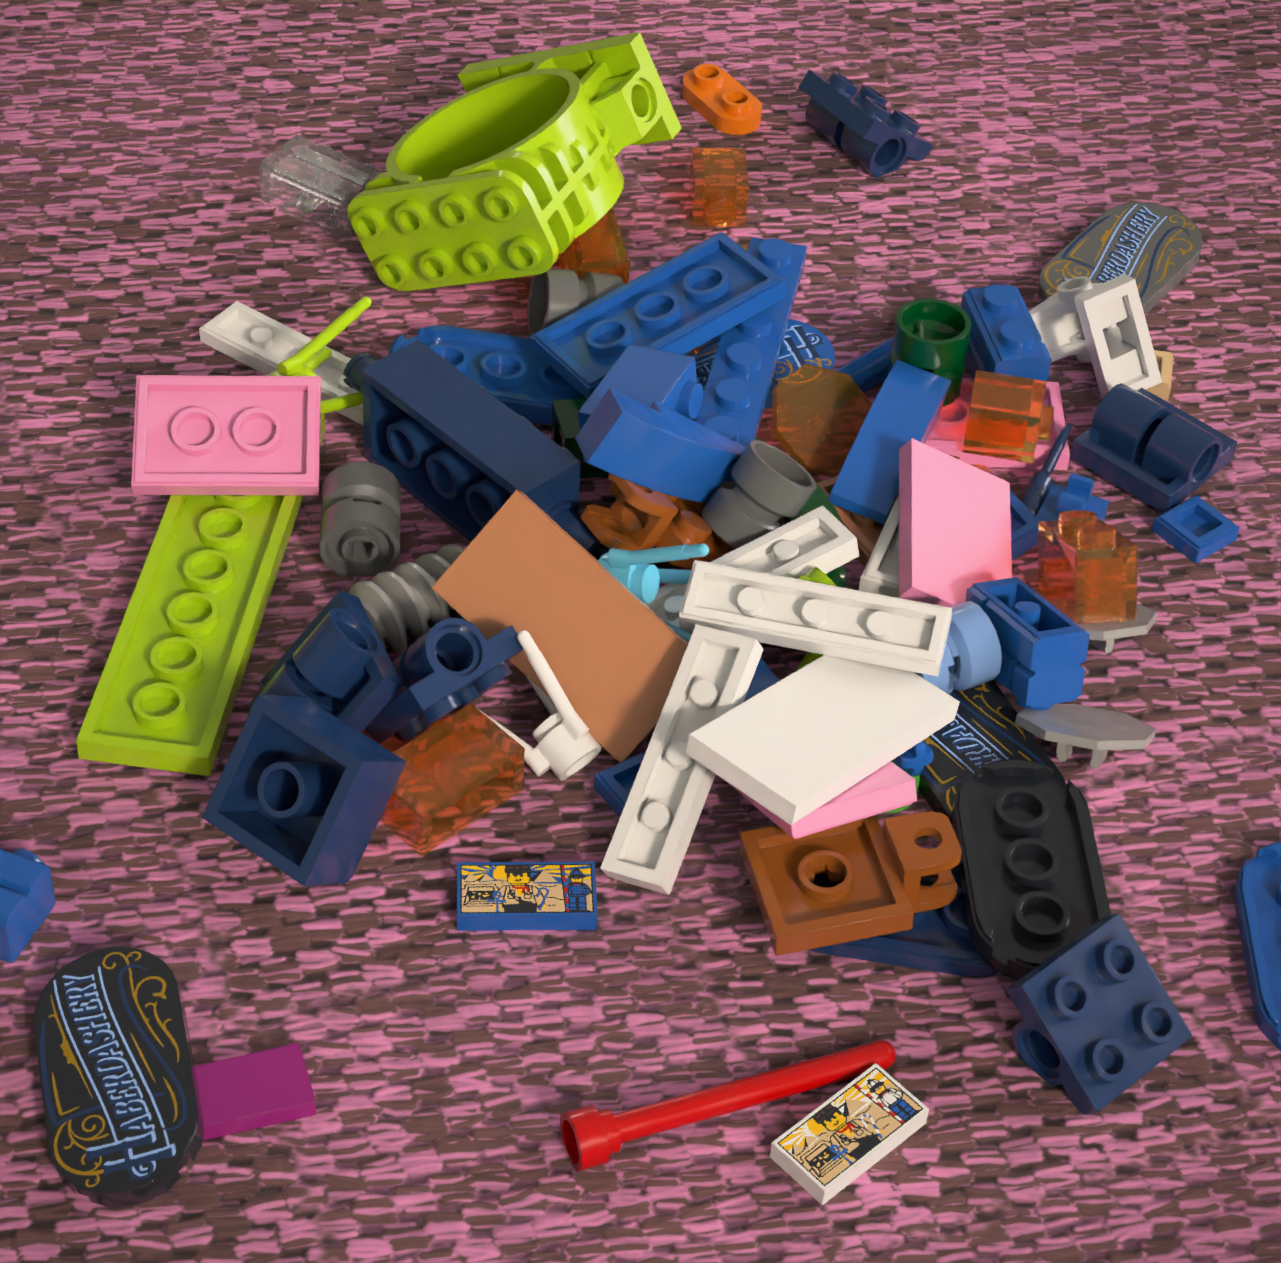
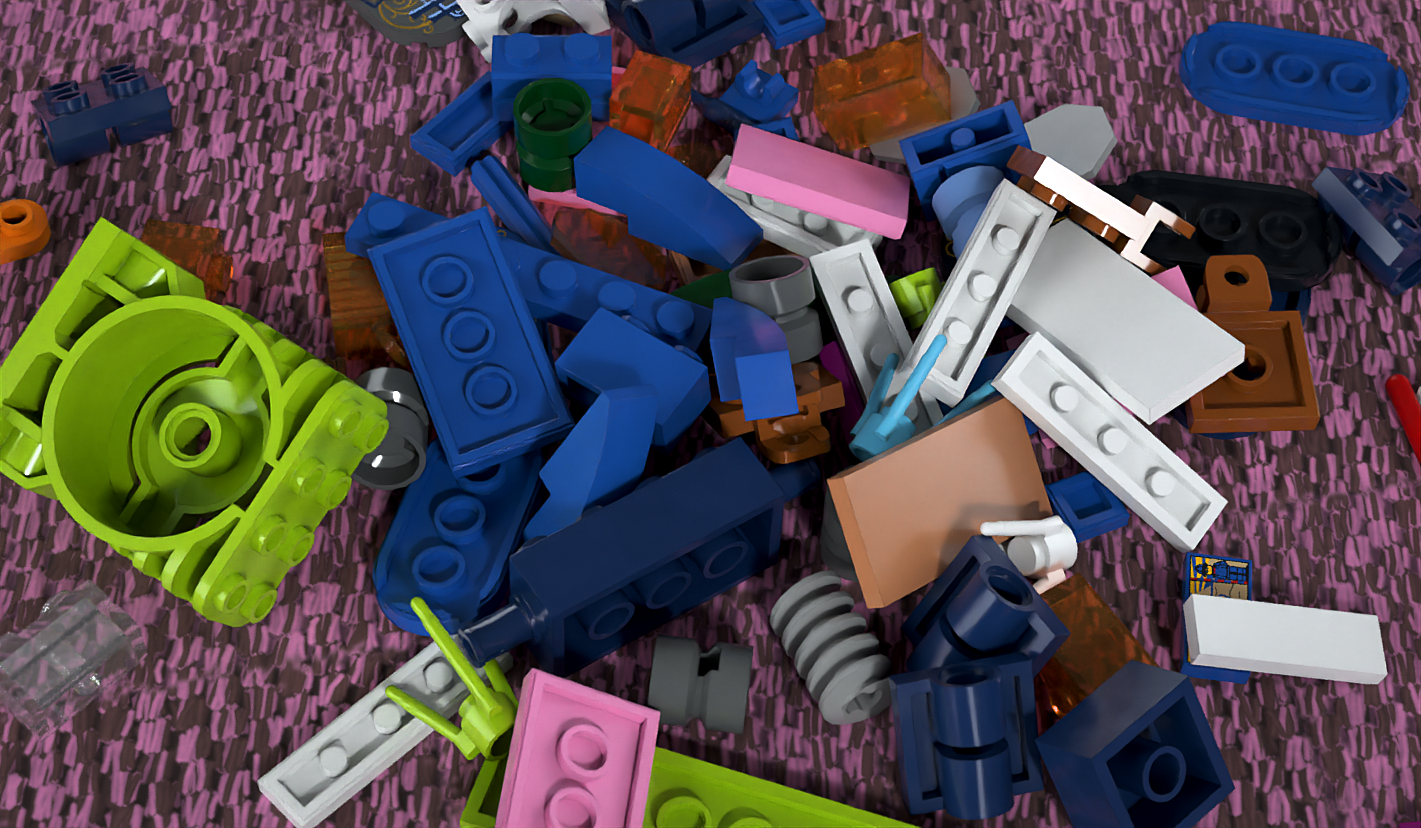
camera: 80 degrees left, 10 degrees up
none -> blue slope [522,384,660,543]
none -> plate [1006,145,1196,276]
none -> white tile [1183,594,1388,684]

